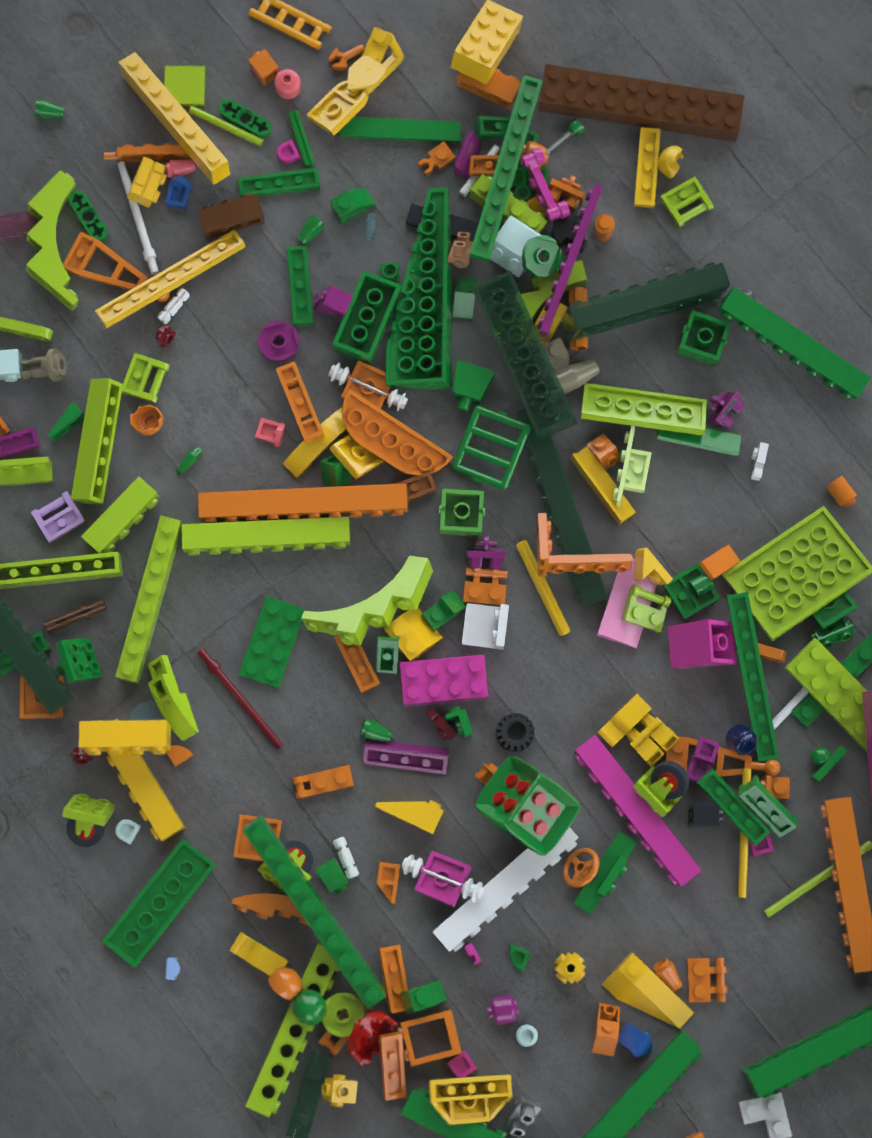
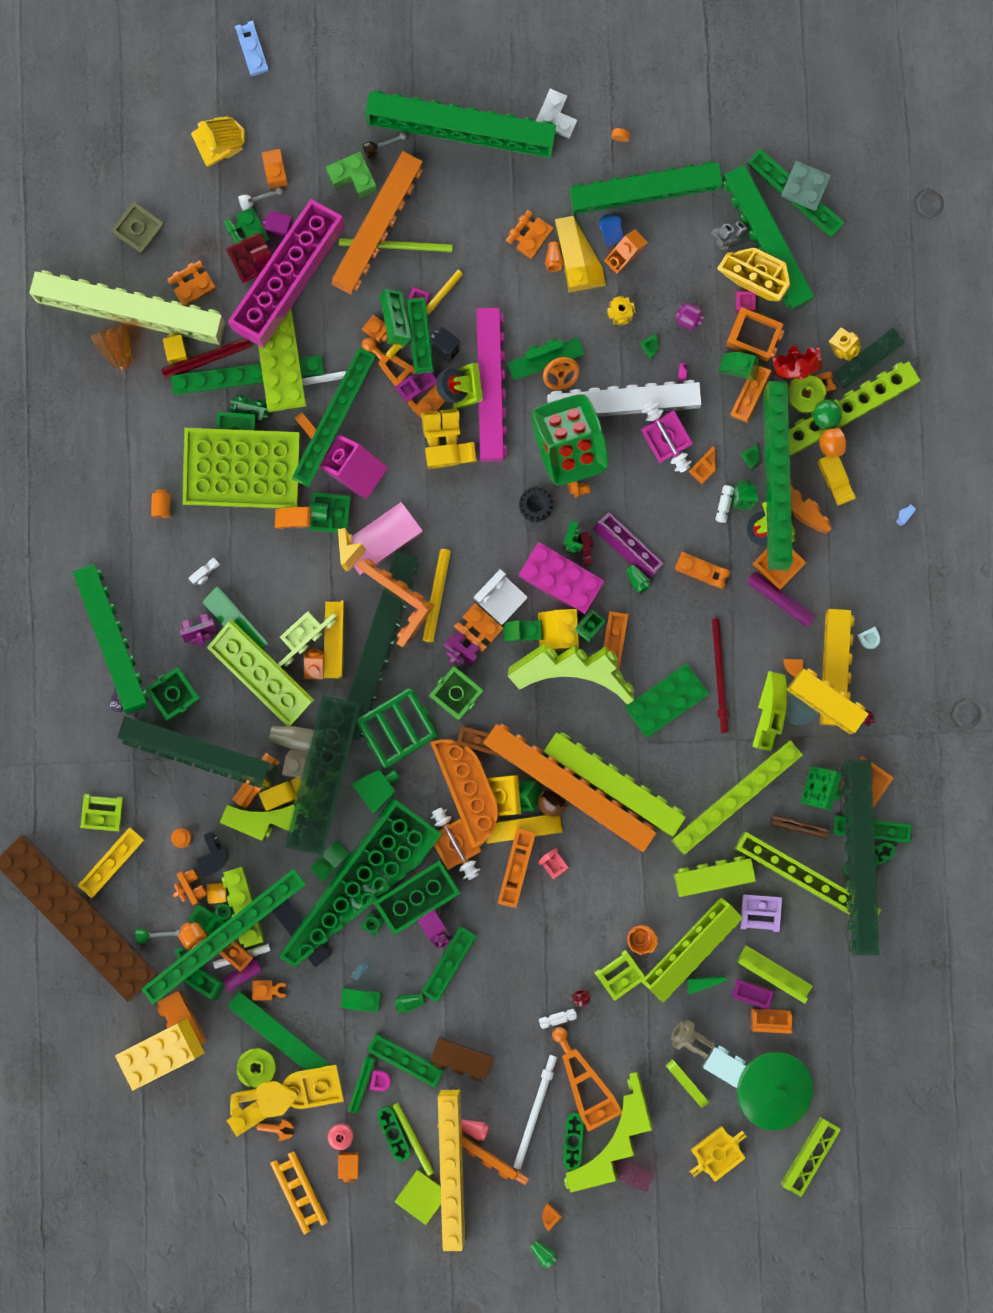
camera: 145 degrees left, 5 degrees up
lime plate [62,794,115,847] -> none
yellow tile [95,230,246,329] -> none
green plate [102,839,217,968] -> none
yellow brick [127,157,167,208] -> none
blue tile [165,176,193,210] -> none
green bar [176,447,203,475] -> none
magenta plate [258,321,299,362] -> none
yellow slope [375,800,444,835] -> none
orange plate [379,1032,406,1101] -> none
nougat hips [448,232,473,269] -> none
light aqua slope [490,216,541,277] -> none
light aqua plate [516,1025,538,1047] -> none
dark pink plate [521,147,570,221] -> none
green plate [522,235,562,277] -> none
magenta plate [537,183,603,339] -> none
lime plate [622,584,671,633] -> none
yellow hair [658,146,683,179] -> none
clear blue head [726,724,758,756] -> none
green tile [810,745,847,783] -> none
none -> lime plate [237,1048,276,1088]
none -> reddish brown hair [538,790,568,817]
none -> orange tile [542,1203,562,1231]
none -> green tile [740,444,759,470]
none -> magenta slope [746,571,815,627]

